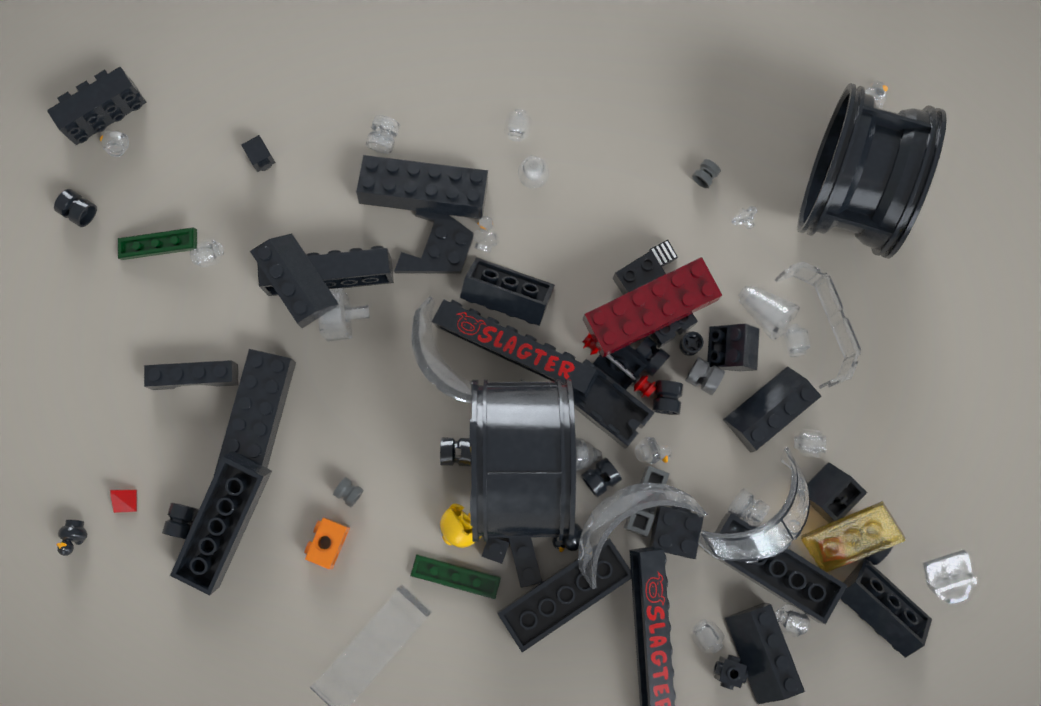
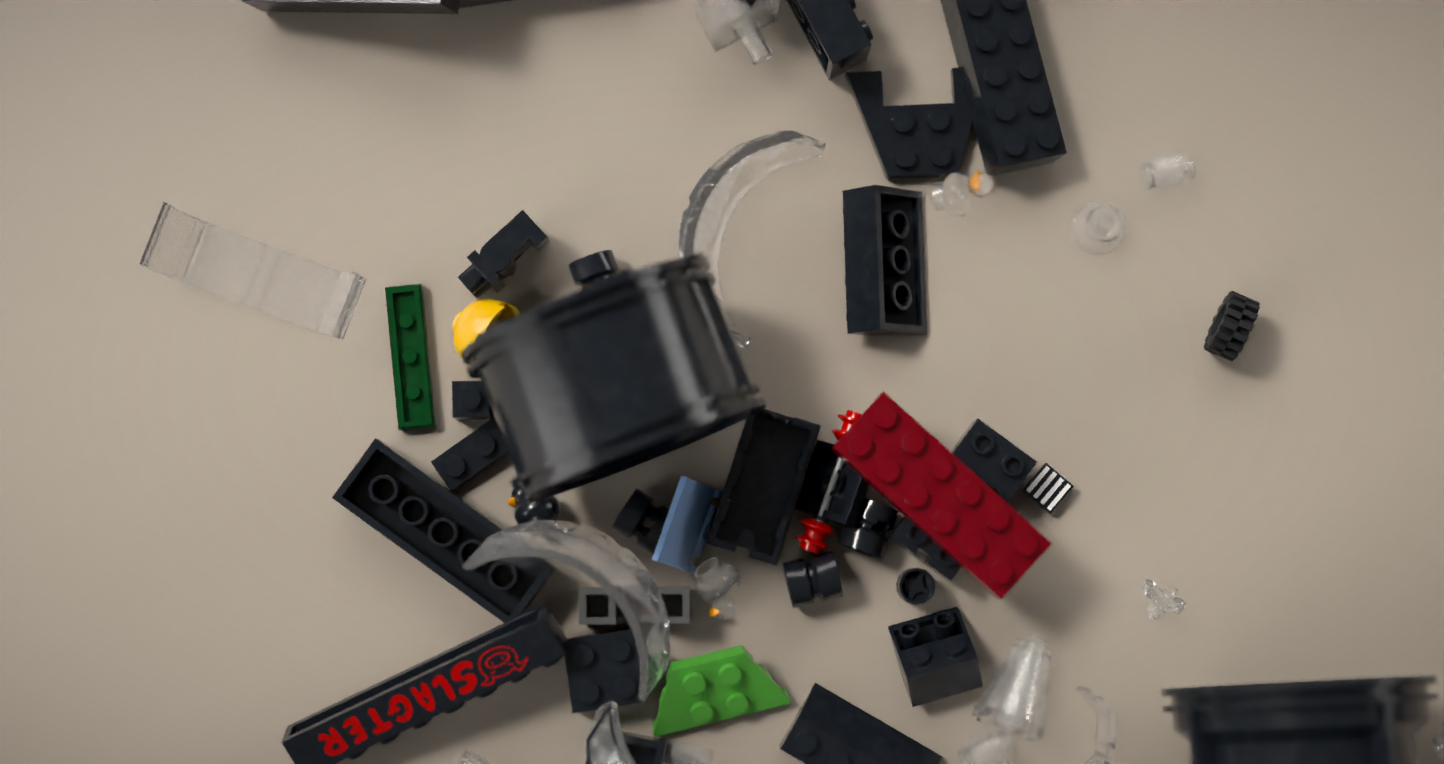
camera: 70 degrees right, 5 degrees up
orange brick [304,518,350,570] -> none
dark grey wheel [333,477,364,508] -> none
black brick [432,299,598,398] -> none
clear helmet [576,438,602,471] -> none
flat silver wheel [685,357,725,395] -> none
dark grey wheel [692,159,721,189] -> none
none -> black hips [458,210,550,299]
none -> light blue piece [652,476,723,574]
none -> bright green wing [652,645,791,737]
none -> black tyre [1204,291,1260,362]

